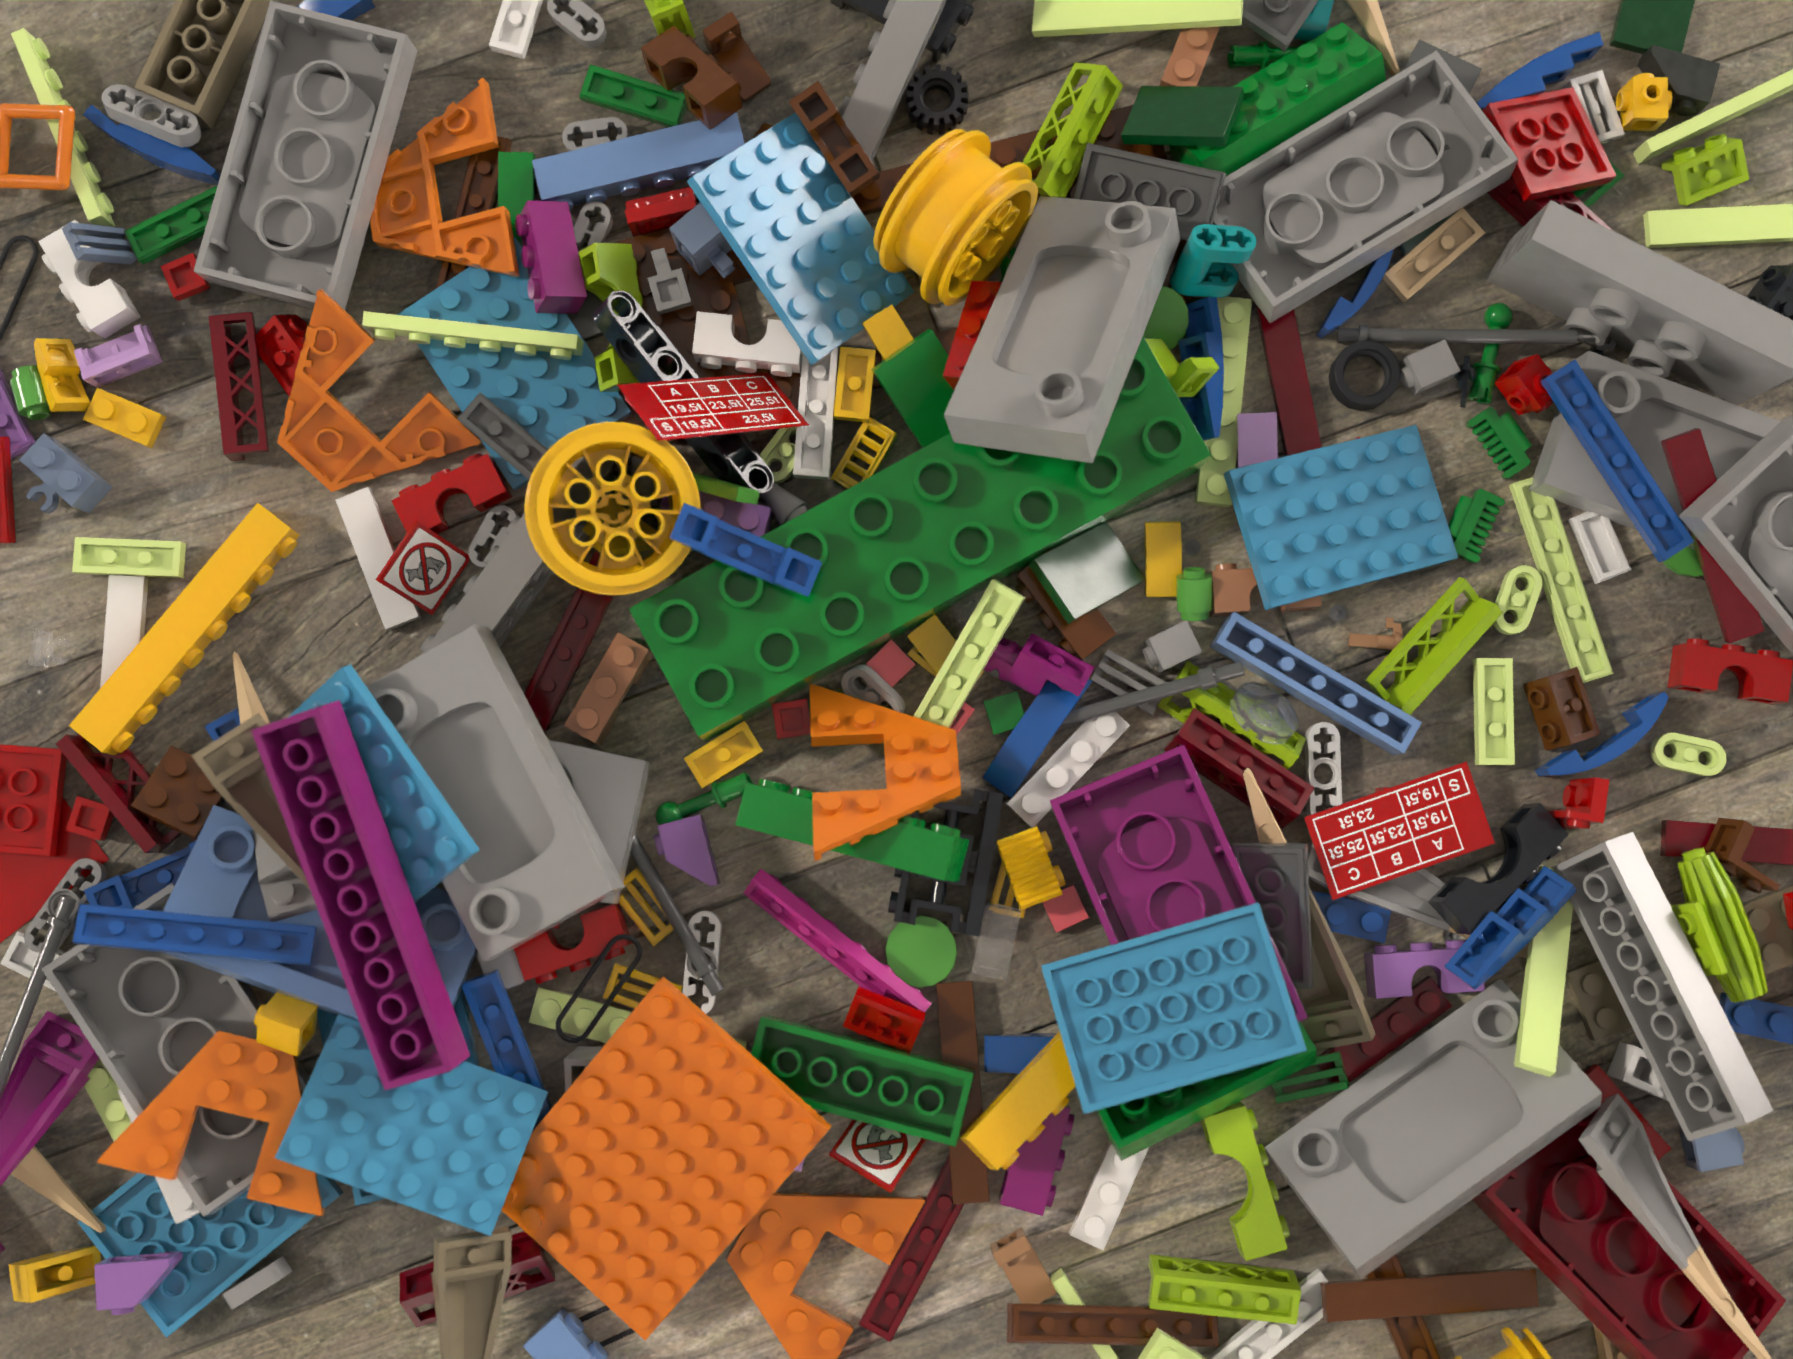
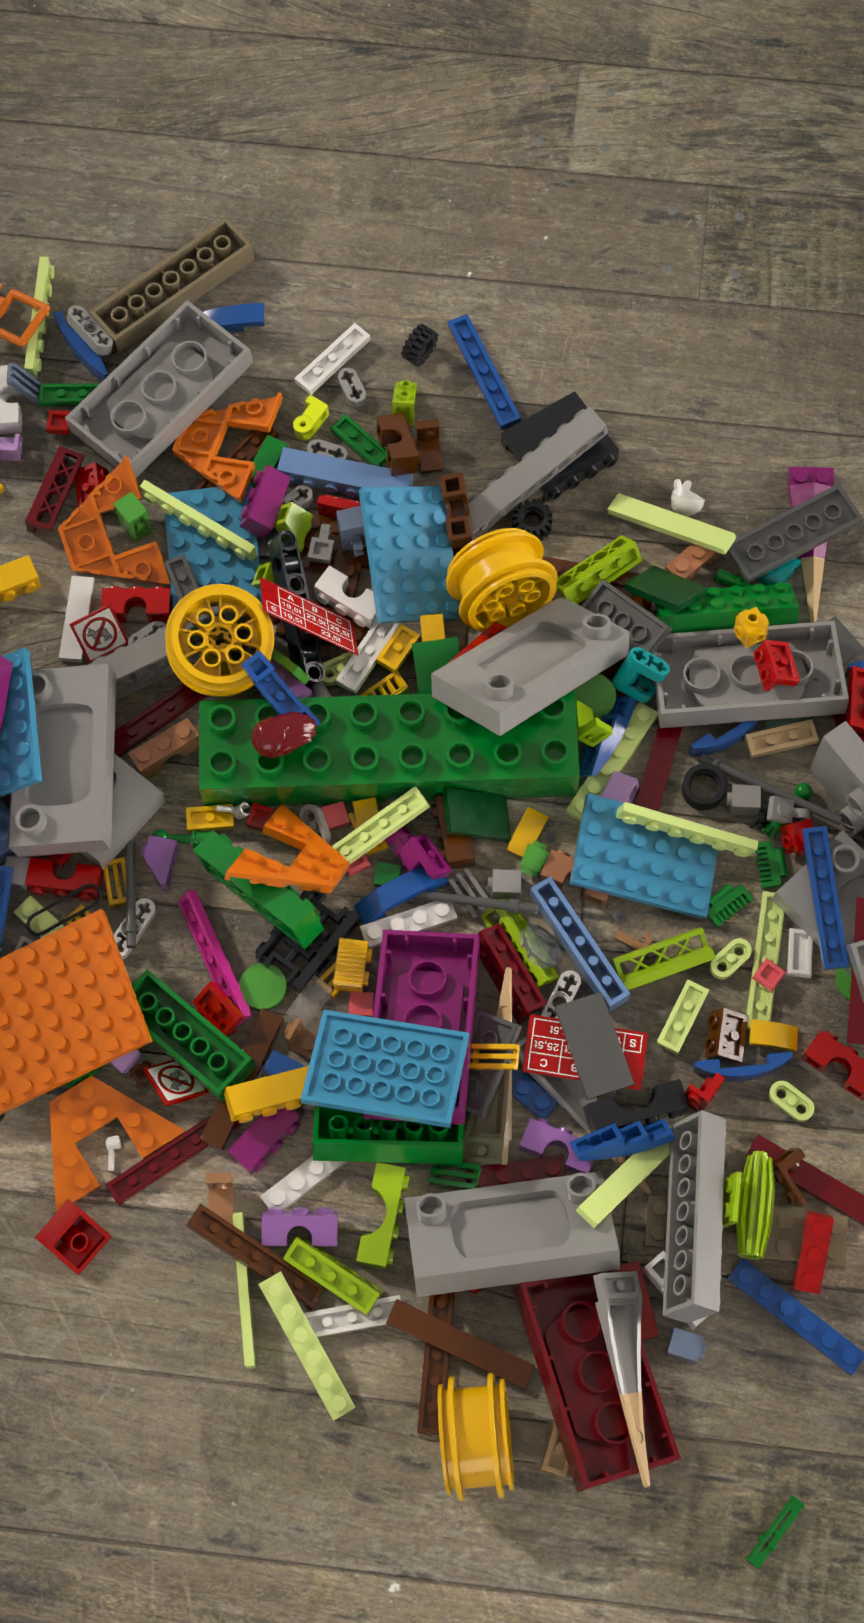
camera: 30 degrees right, 15 degrees down
none -> white hand [106,1135,122,1171]
none -> bright green panel [113,492,153,543]
none -> reddish brown plate [129,1061,151,1089]
none -> white hand [215,802,249,819]
none -> dark red hair [251,711,316,758]
none -> medium lavender arch [262,1207,338,1246]
none -> medium nougat bracket [284,1017,317,1061]
none -> neon yellow leg [293,395,330,441]
none -> yellow tile [470,1044,520,1070]
none -> dark grey tile [555,992,634,1100]
none -> yellowish green plate [616,802,759,857]
none -> yellow brick [734,607,769,648]
none -> yellow slope [749,1019,798,1052]
none -> coral tile [752,958,786,993]
none -> red bracket [753,640,800,691]
none -> light grey plate [767,796,811,825]

